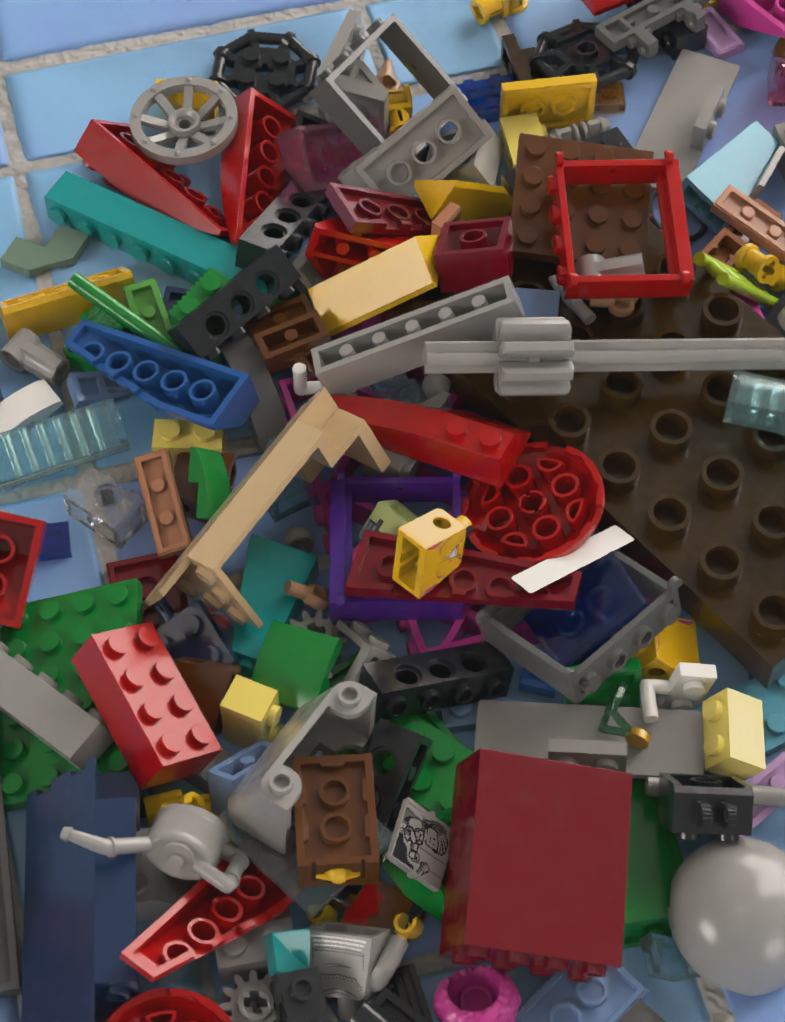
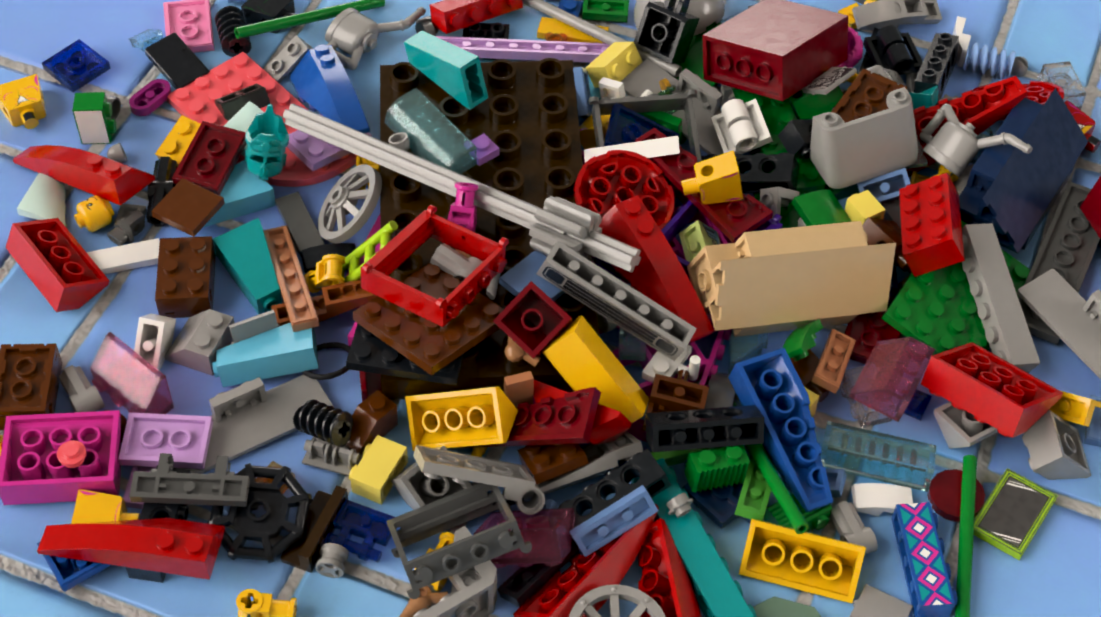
camera: 145 degrees left, 5 degrees down
yellow tile [499,73,597,130] -> none
none -> lavender plate [118,412,213,469]
none -> black piece [293,399,353,447]
none -> light grey wheel [315,543,349,578]
none -> dark pink connector [447,182,478,232]
none -> medium lavender plate [464,134,499,166]
none -> medium blue plate [569,485,659,557]
none -> medium blue tile [573,67,592,119]
none -> light grey plate [666,492,693,518]
none -> white plate [711,98,773,154]
none -> clear pink slope [849,337,935,422]

